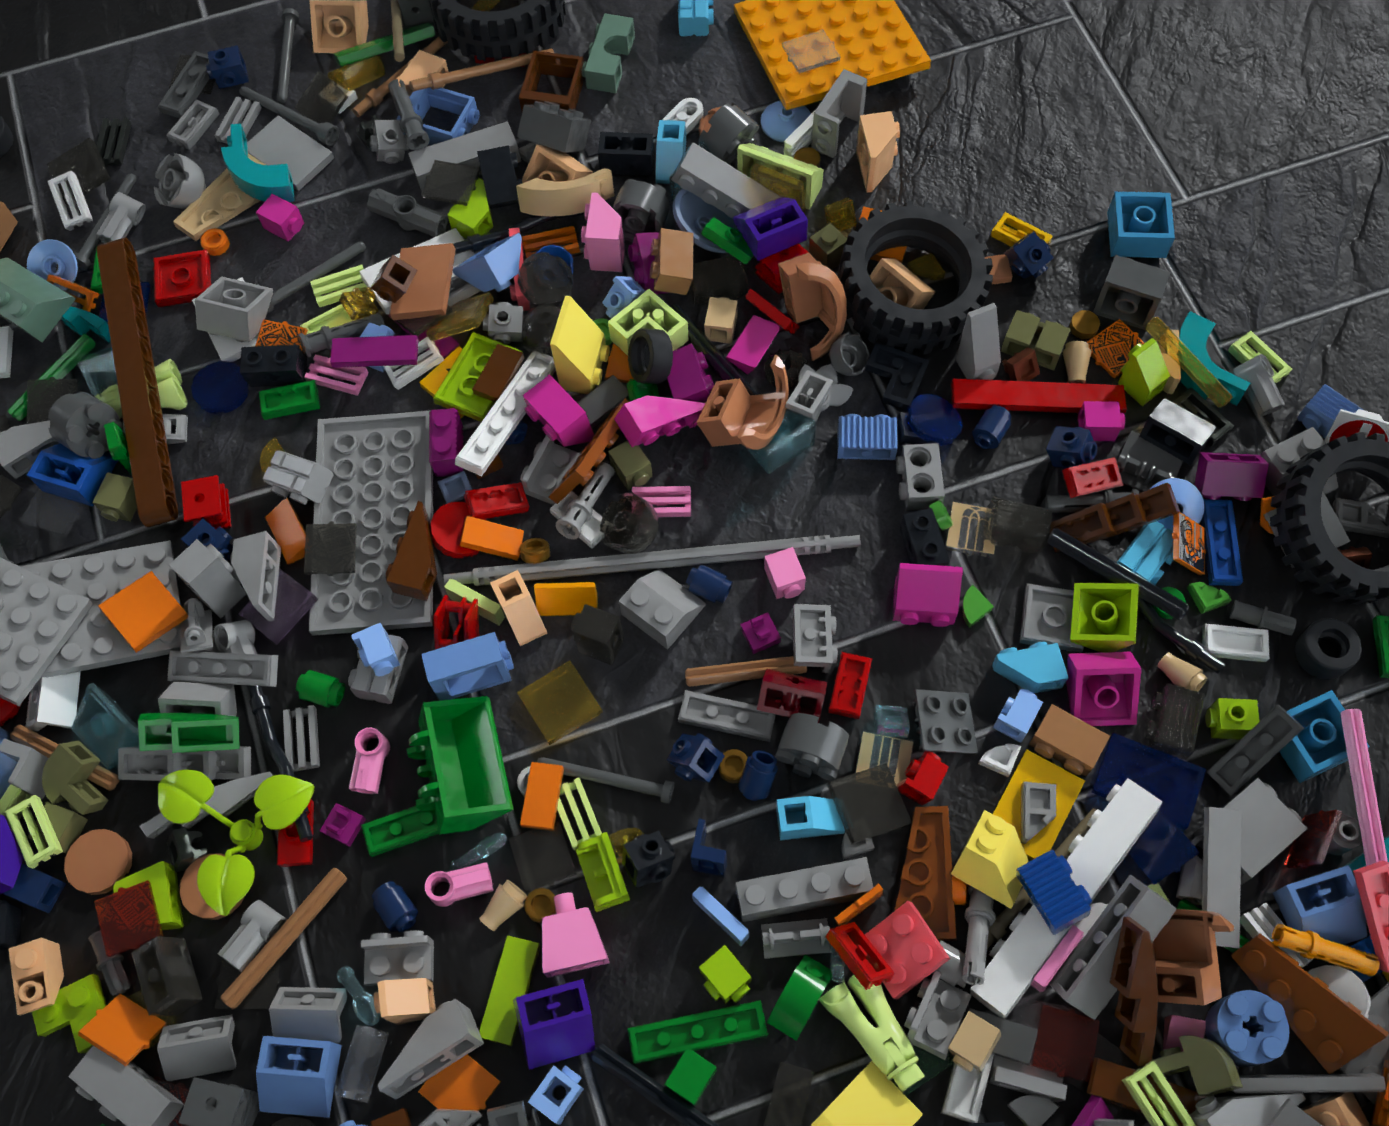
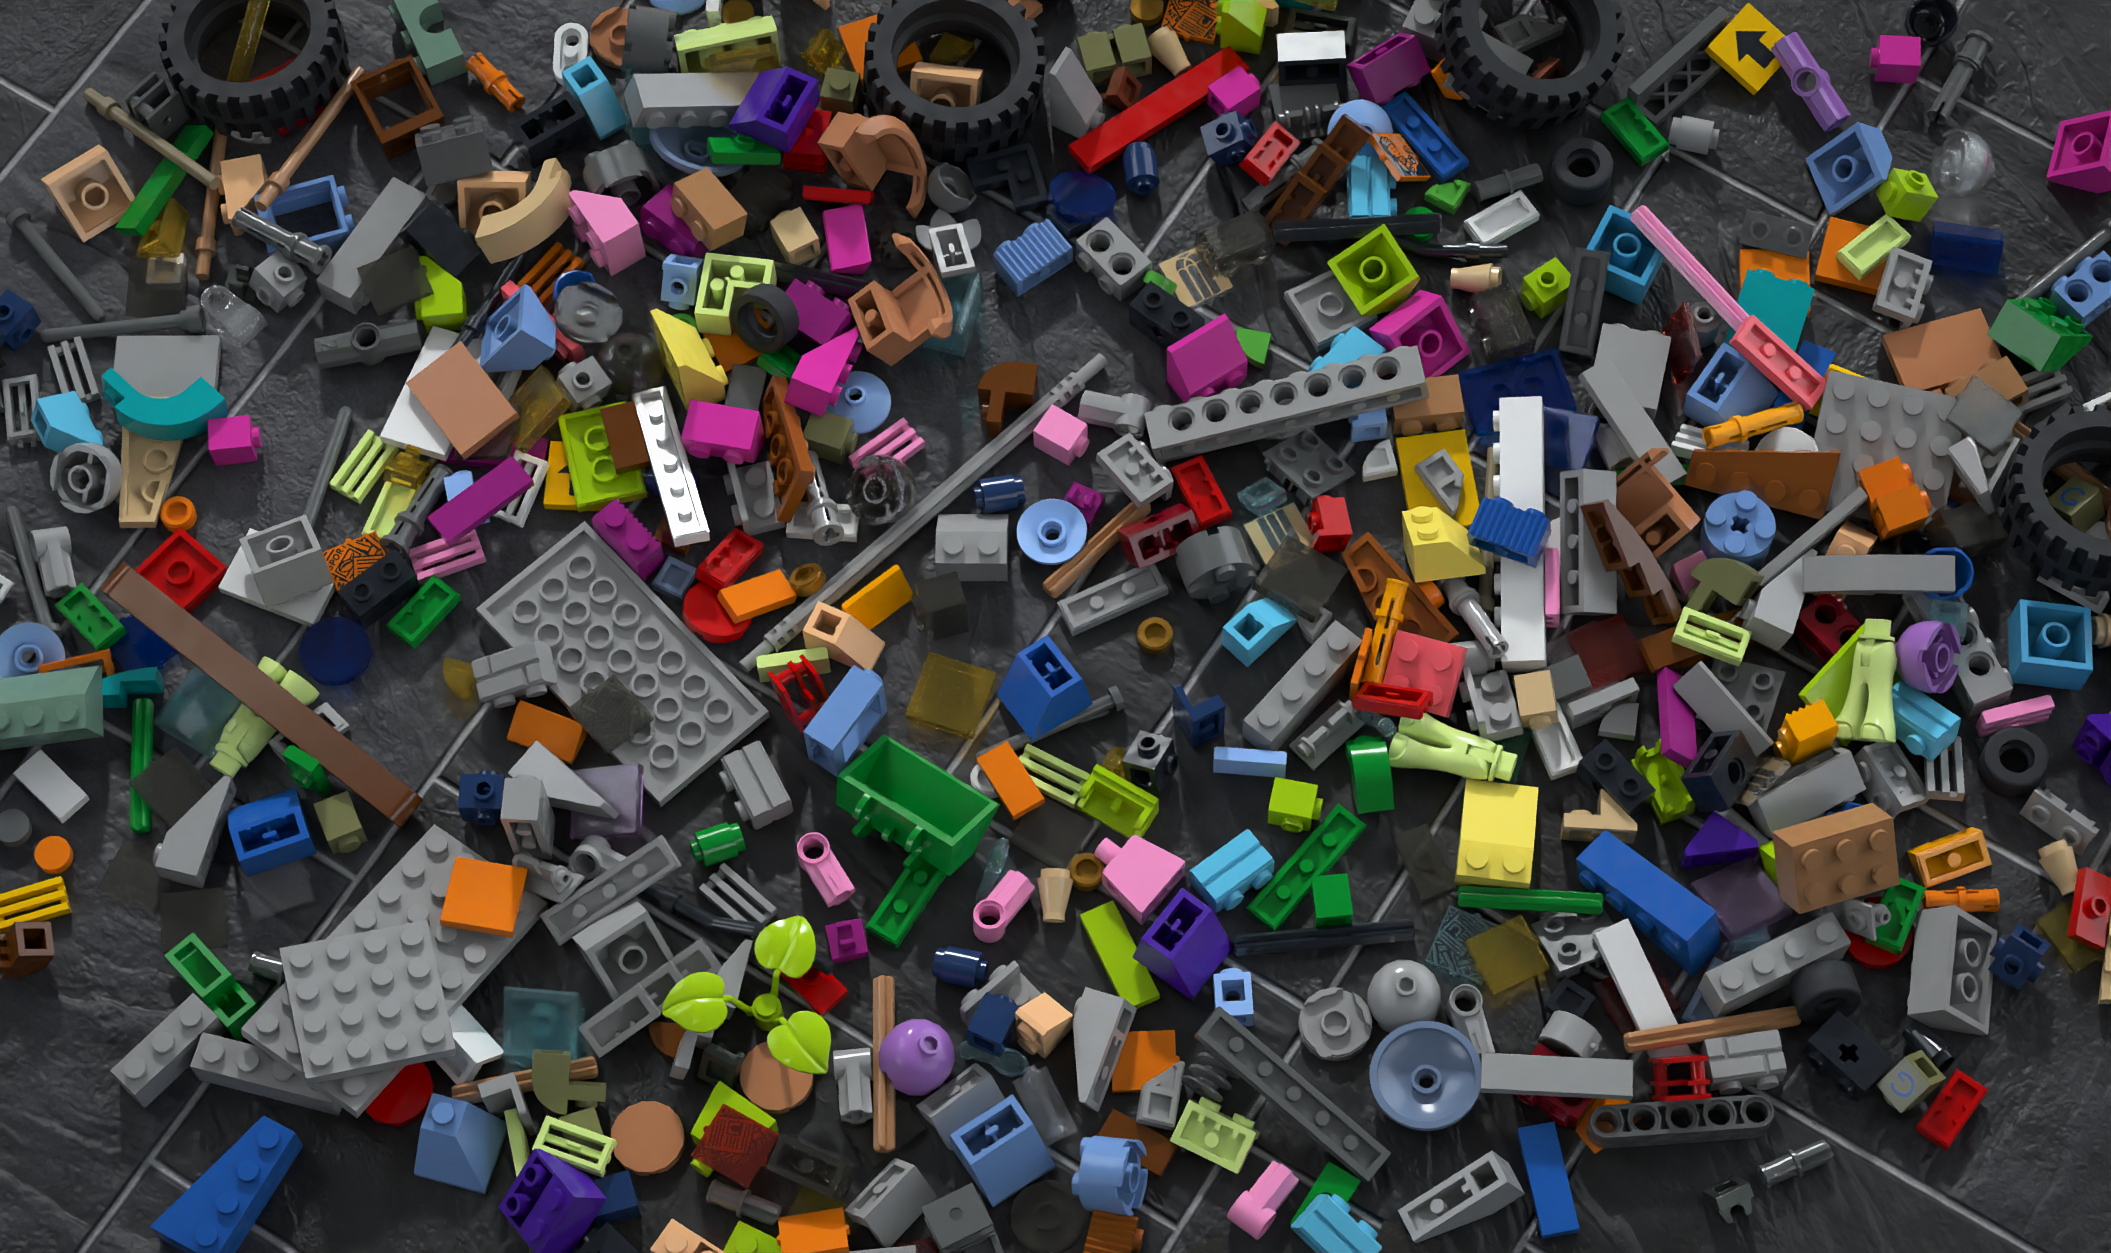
camera: 40 degrees left, 0 degrees up
dark grey brick [48,392,123,459] -> none
green slope [138,713,240,753] -> none
red piece [181,475,232,529] -> none
light blue brick [351,622,400,676] -> none
reddish brown brick [371,255,417,303] -> none
reddish brown slope [386,501,437,601] -> none
dark blue brick [666,733,725,783] -> none
dark blue brick [738,751,778,801] -> none
none -> medium azure slope [31,391,104,453]
none -> clear piece [201,285,267,349]
none -> orange pin [466,52,526,113]
none -> light blue dish [826,371,891,435]
none -> medium lavender cylinder [878,1019,955,1096]
none -> dark blue brick [967,992,1020,1058]
none -> reddish brown brick [978,361,1038,437]
none -> blue slope [997,635,1093,742]
none -> light blue dish [1017,499,1087,565]
none -> light grey piece [1078,390,1151,439]
none -> light grey brick [1144,345,1430,464]
none -> medium azure brick [1189,829,1274,913]
none -> light orange pin [1361,578,1409,684]

